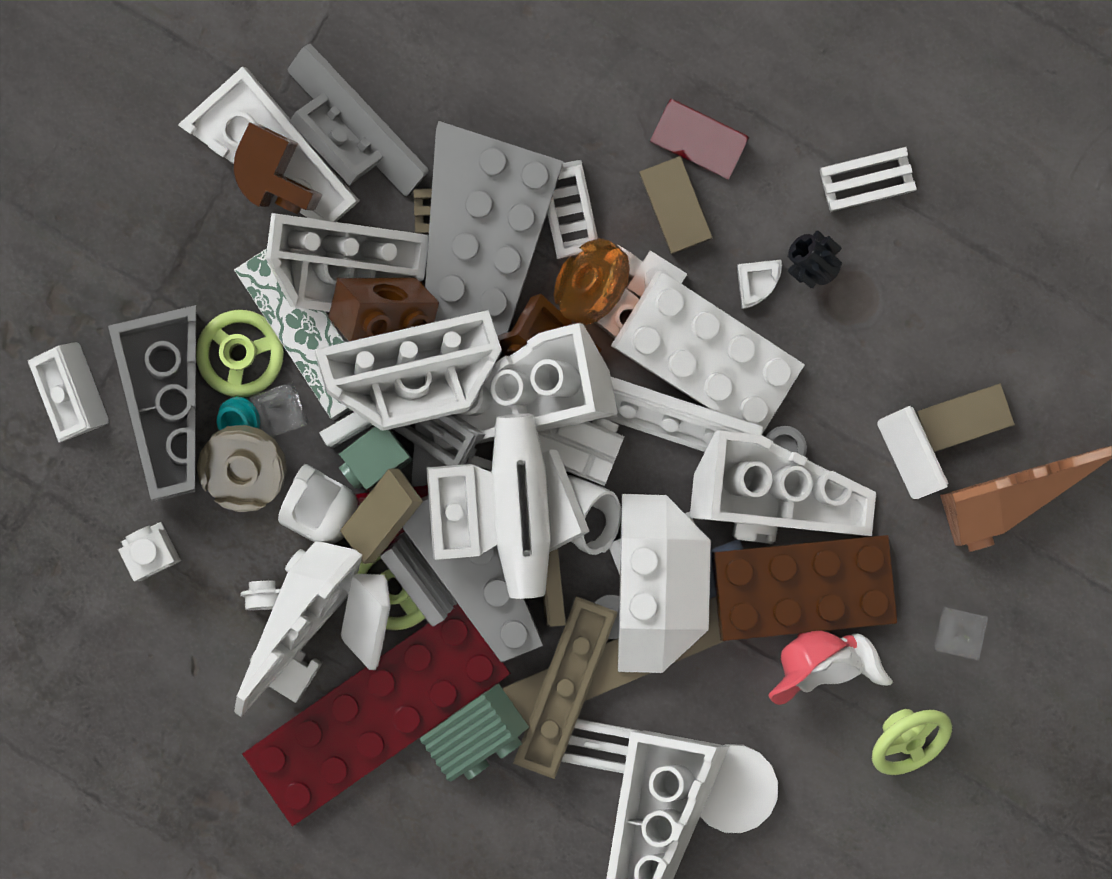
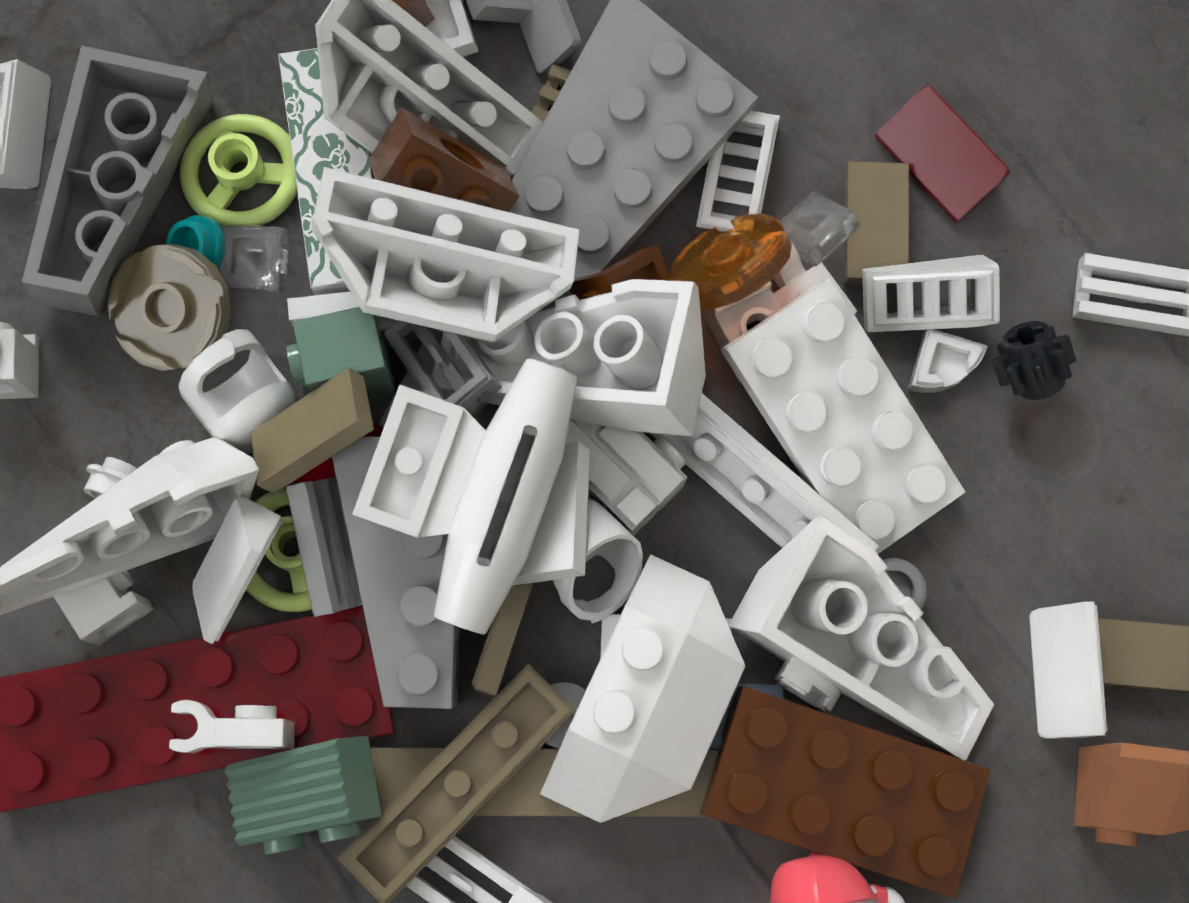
camera: 20 degrees right, 10 degrees down
none -> white plate [169,700,295,753]
none -> clear tile [770,191,860,267]
none -> white slope [862,255,1000,332]

